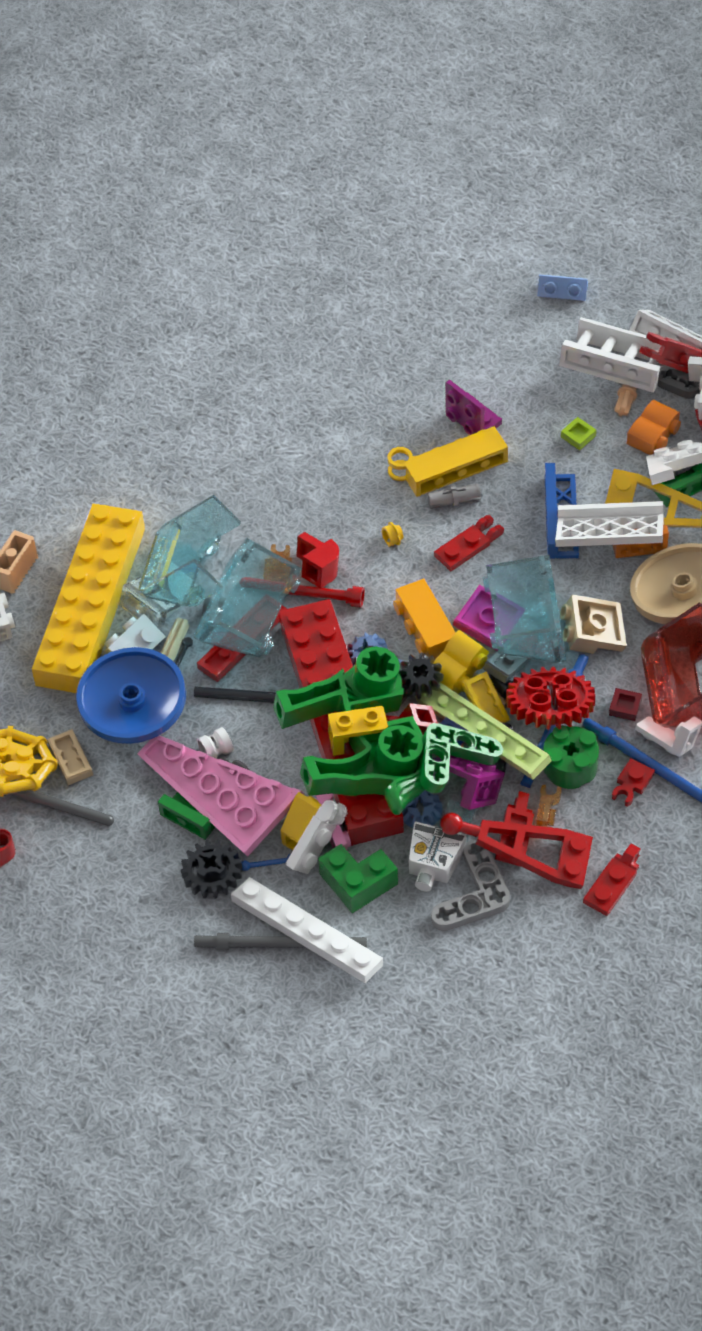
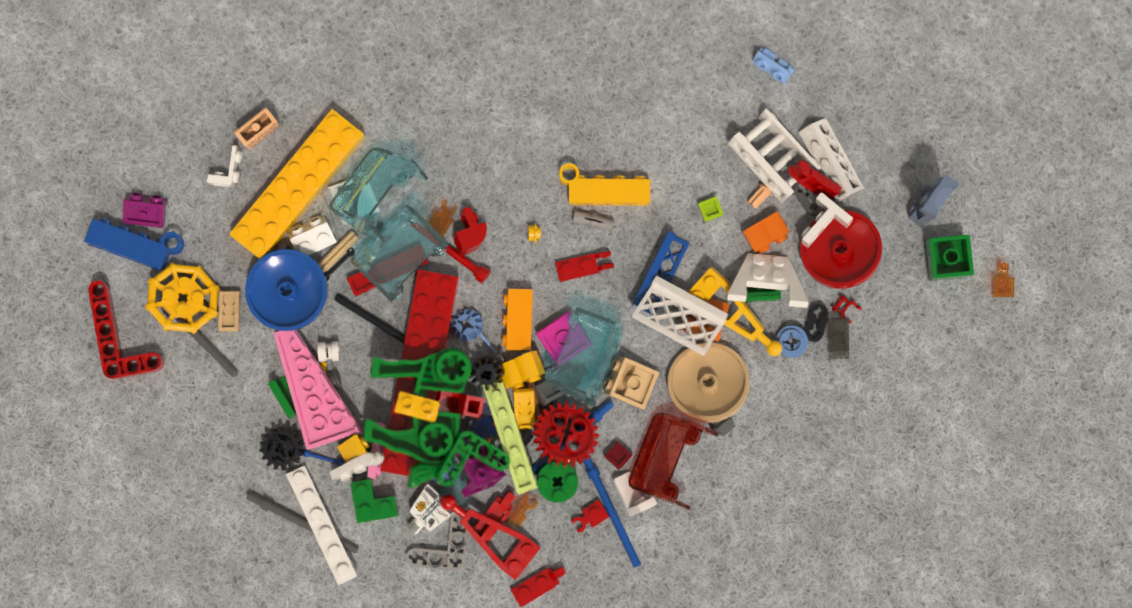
camera: 20 degrees right, 30 degrees up
magenta bracket [445,380,502,435] -> none

